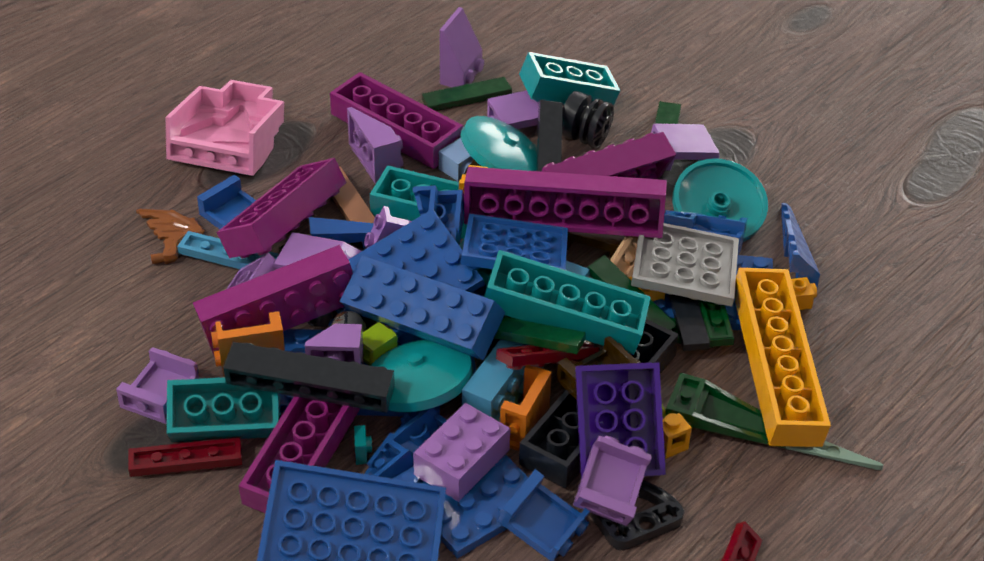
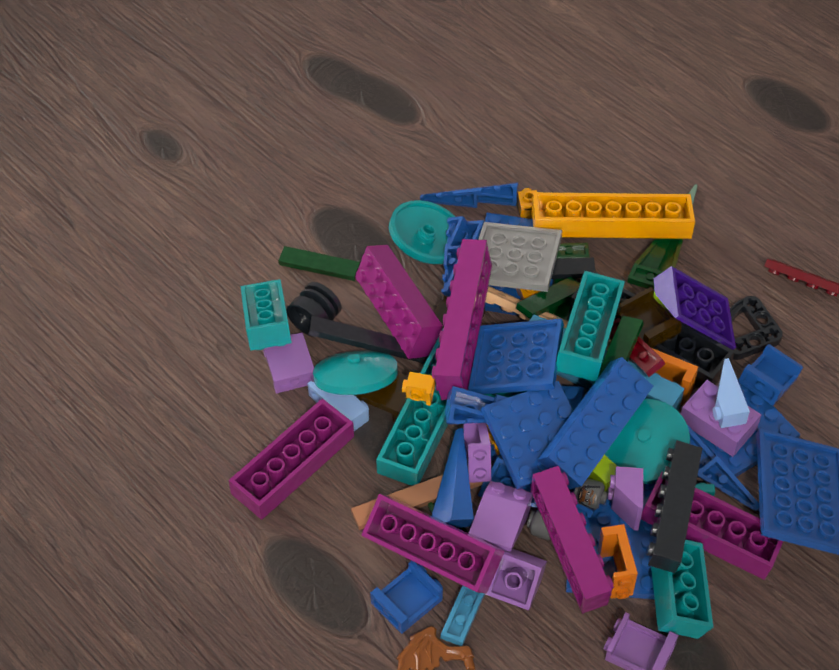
camera: 85 degrees left, 10 degrees up
dark red plate [128,437,242,477] -> none
bright pink panel [166,80,284,176] -> none
medium lavender slope [347,107,403,184] -> none
dark green tile [422,77,512,111] -> none
medium lavender slope [440,7,484,87] -> none
medium lavender panel [573,436,652,526] -> none
panel [651,124,719,170] -> none
none -> light blue slope [713,358,750,428]

